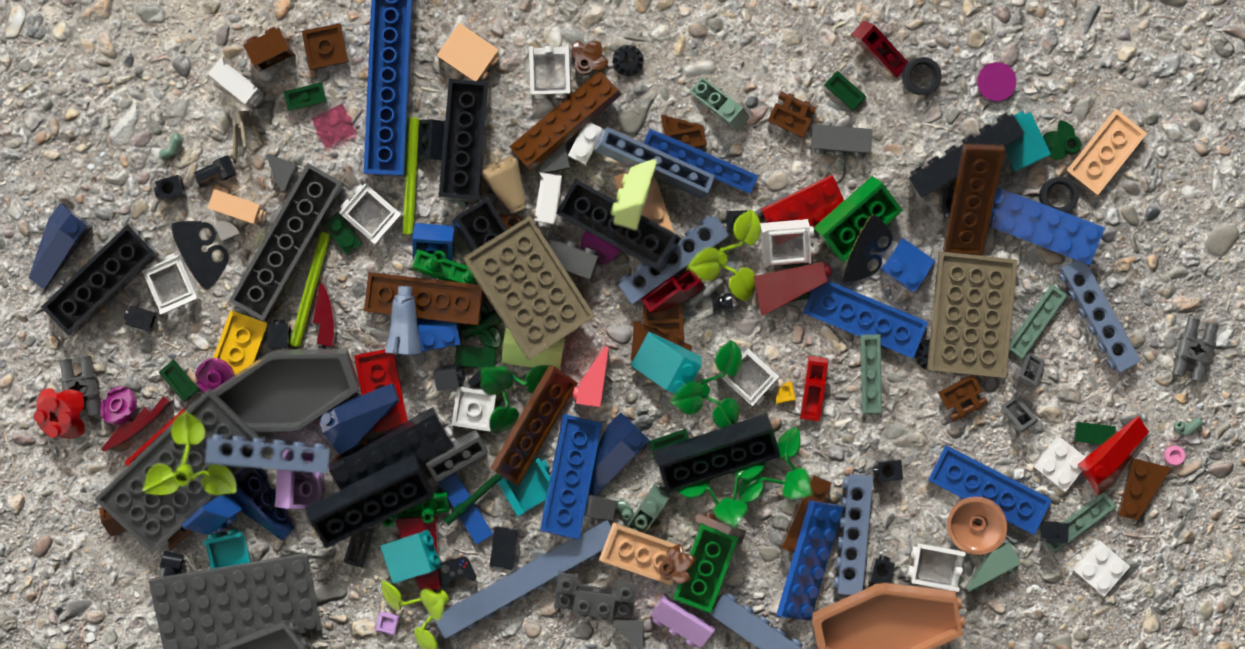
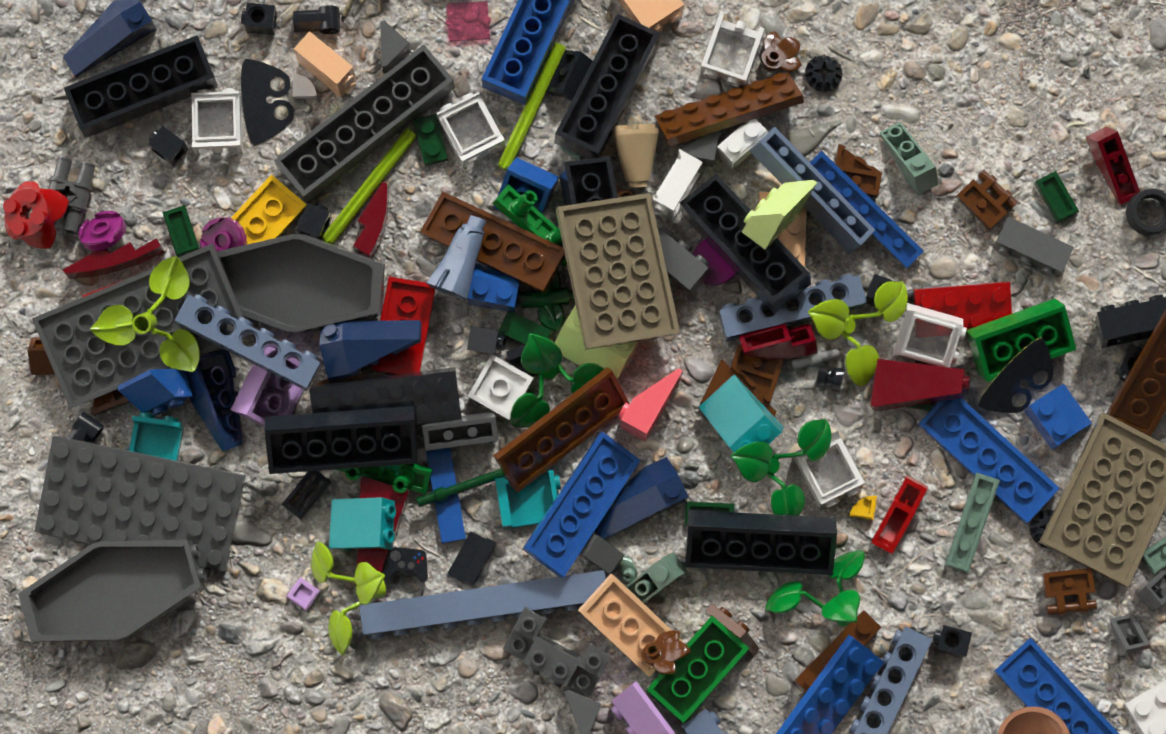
camera: 20 degrees right, 10 degrees down
green plant [677,462,765,528] -> none

